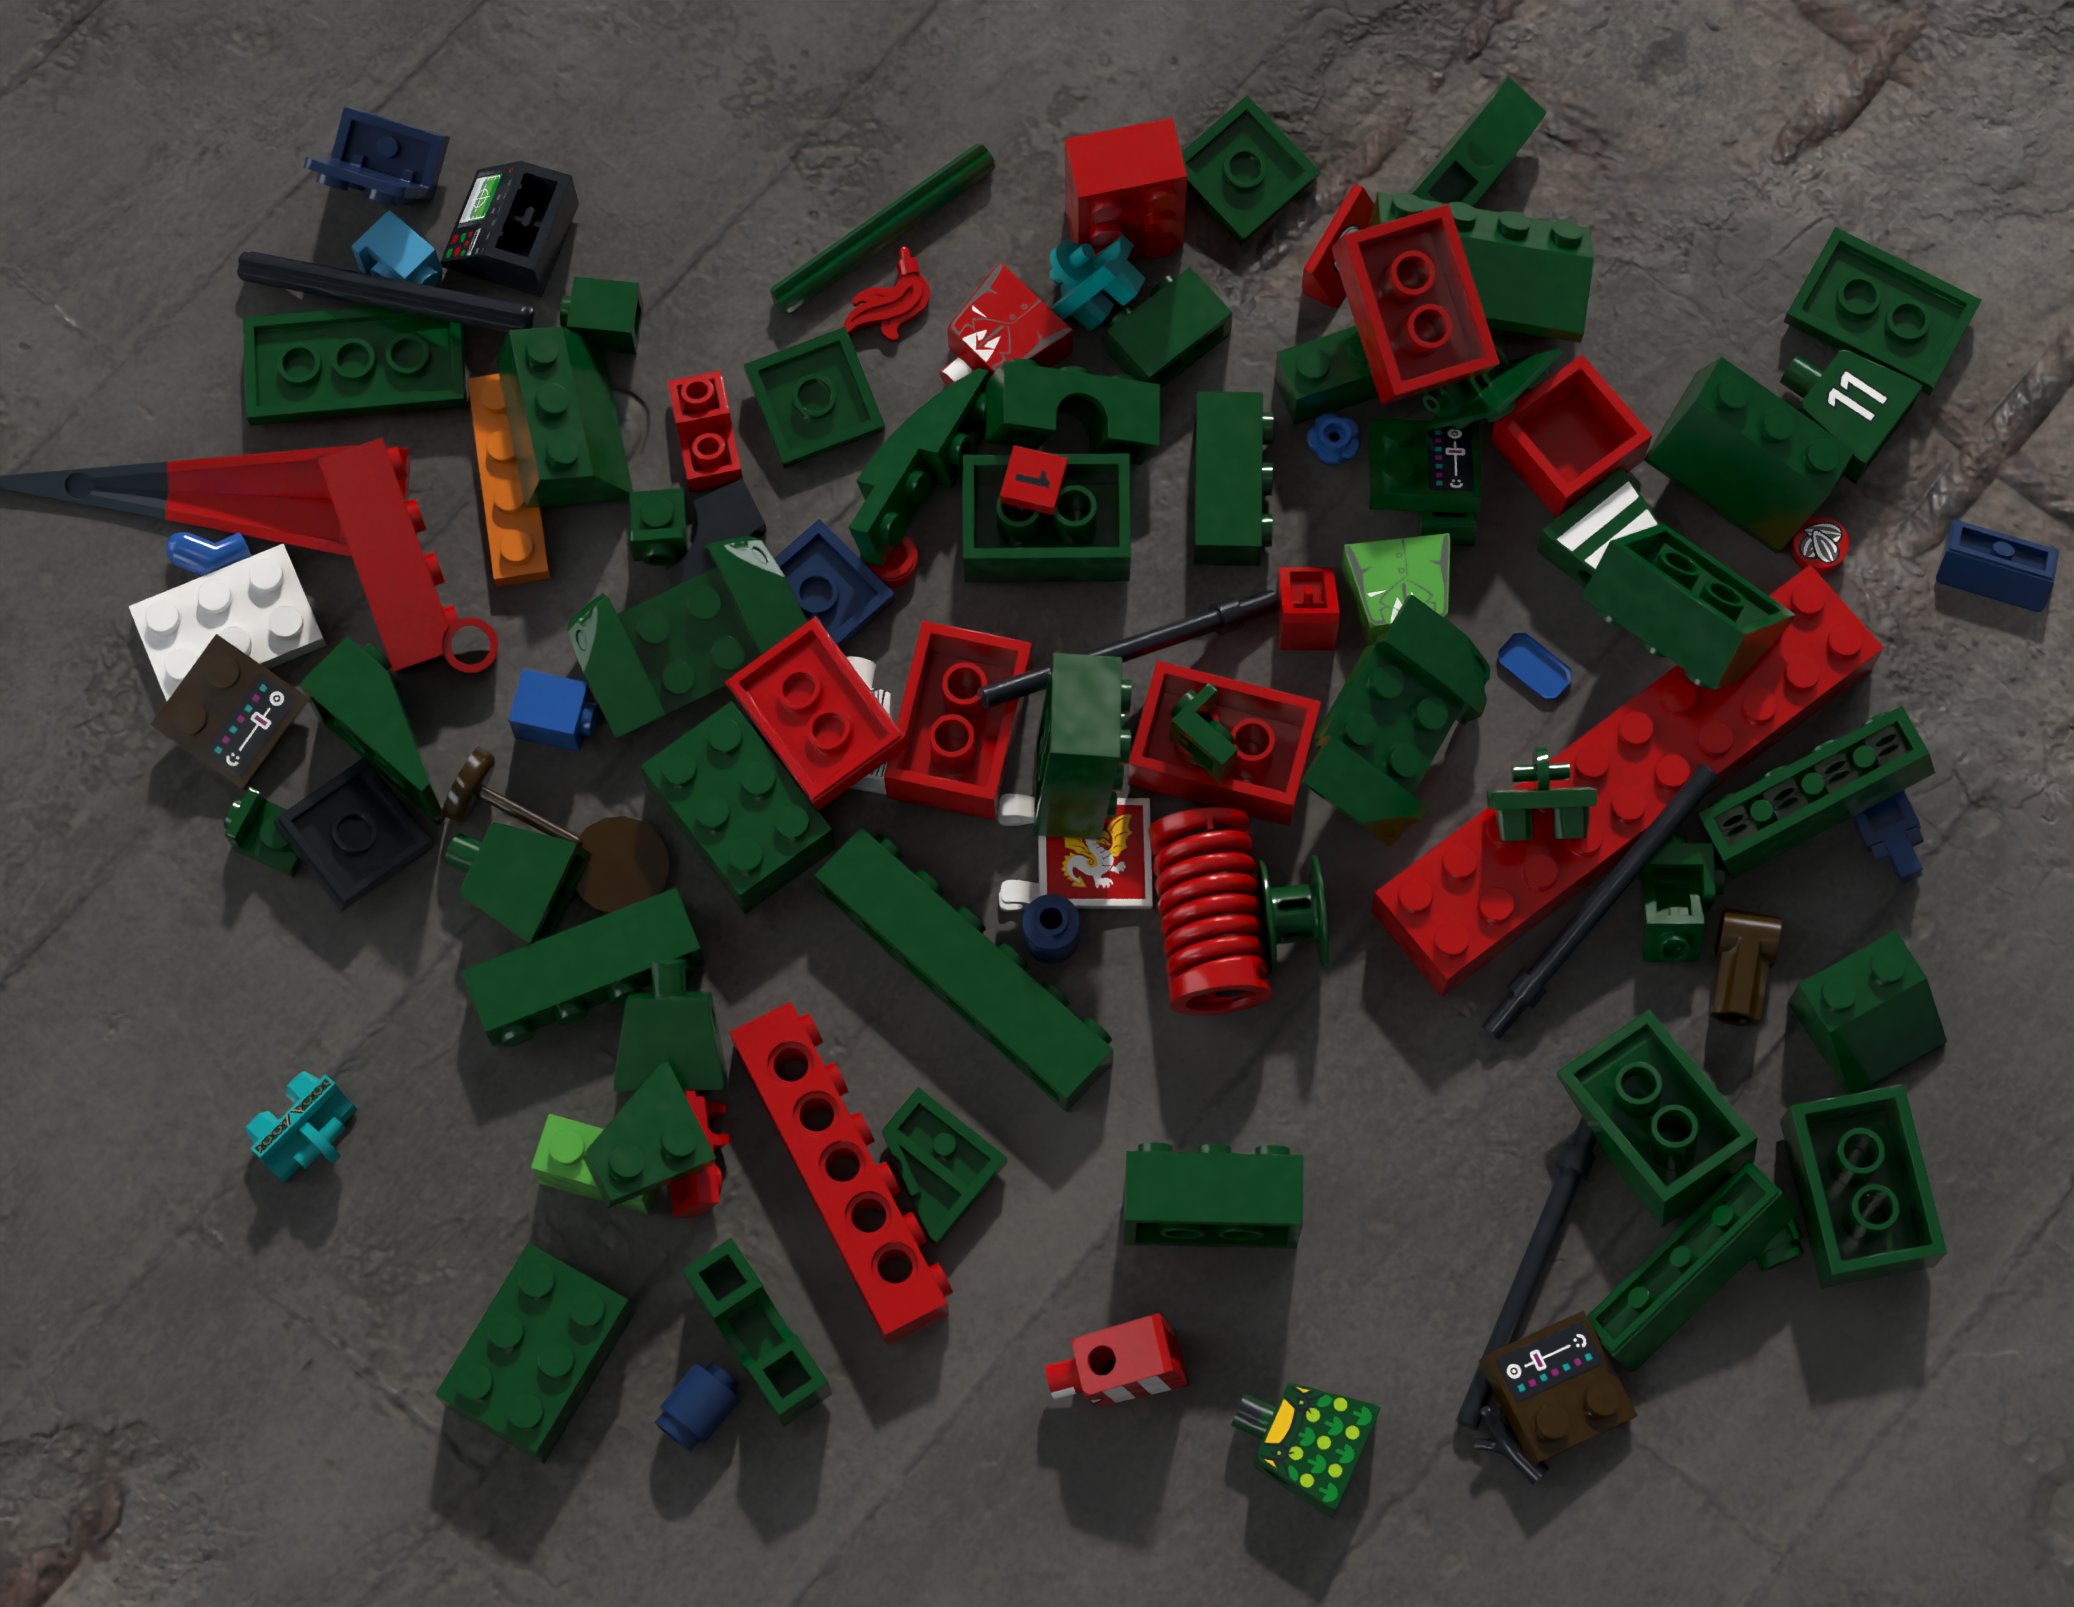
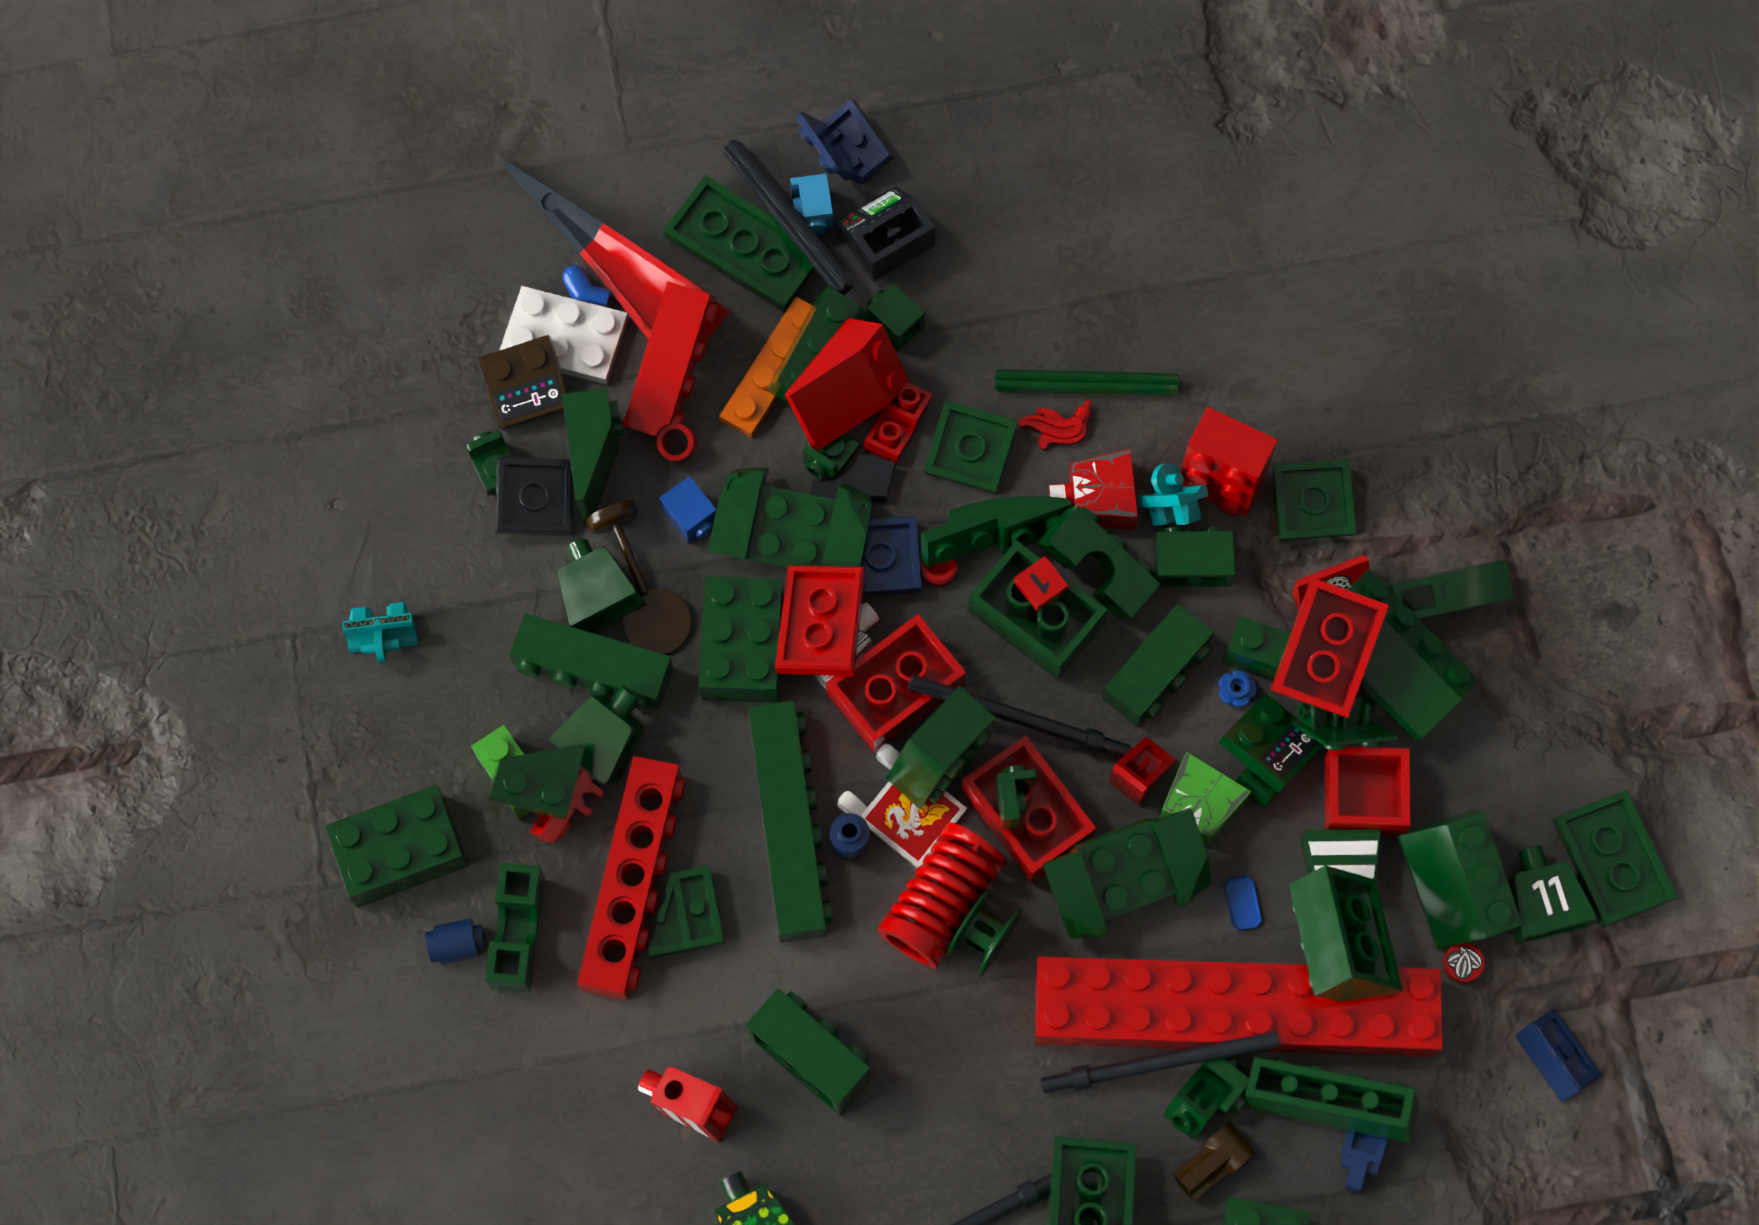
camera: 40 degrees right, 0 degrees up
dark green hips [1487,747,1597,841] -> none
none -> red slope [785,318,909,450]

